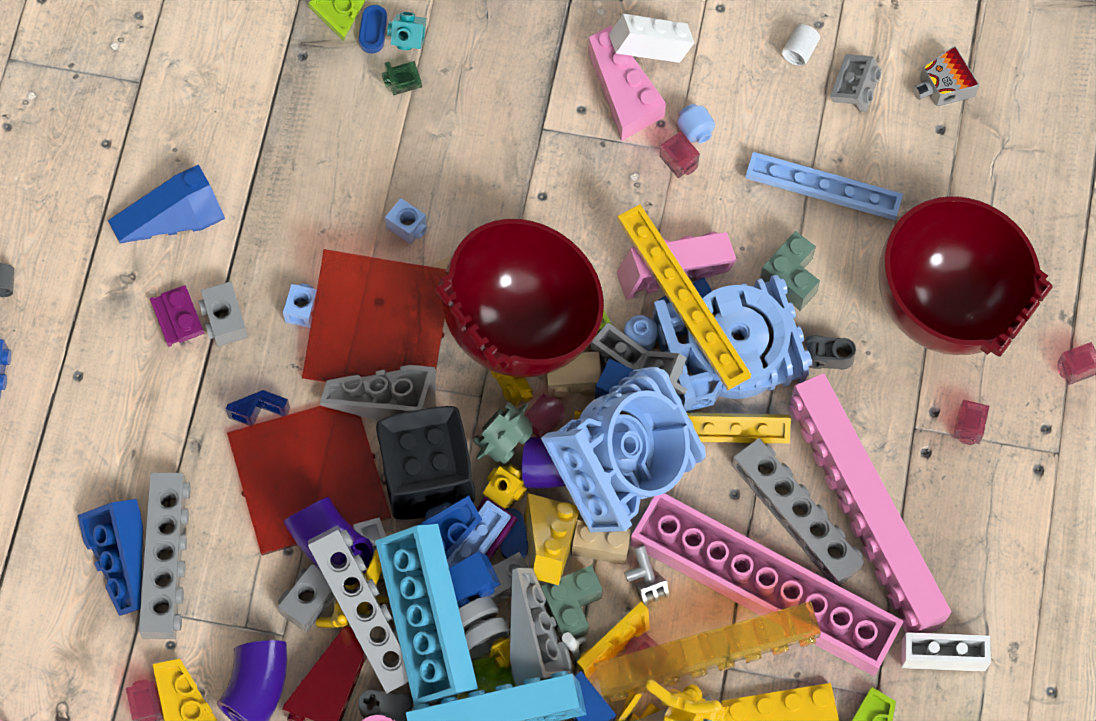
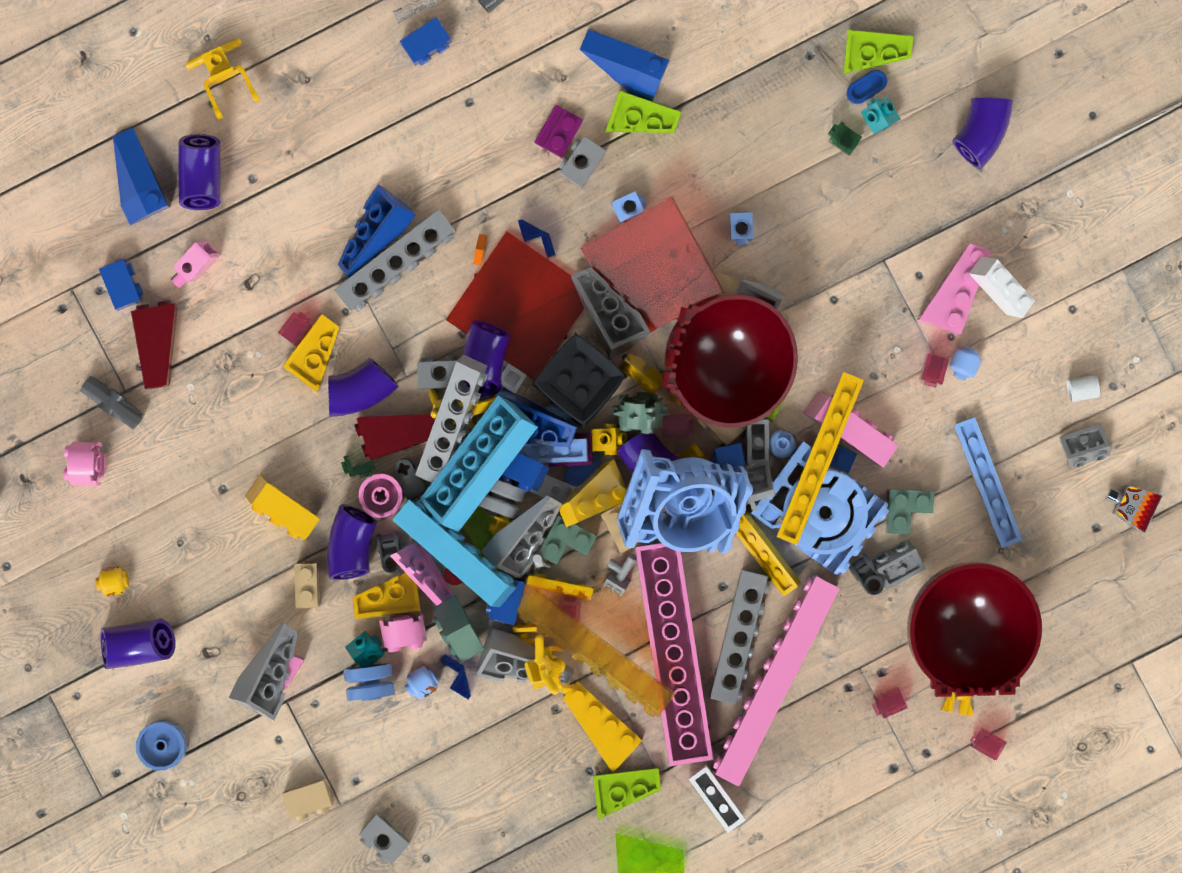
camera: 50 degrees right, 20 degrees up
none -> orange tile [473,234,487,266]
none -> lime wing [605,90,681,133]
none -> yellow hinge [619,353,663,393]
none -> light grey bracket [871,540,926,590]
none -> yellow piece [940,692,973,717]

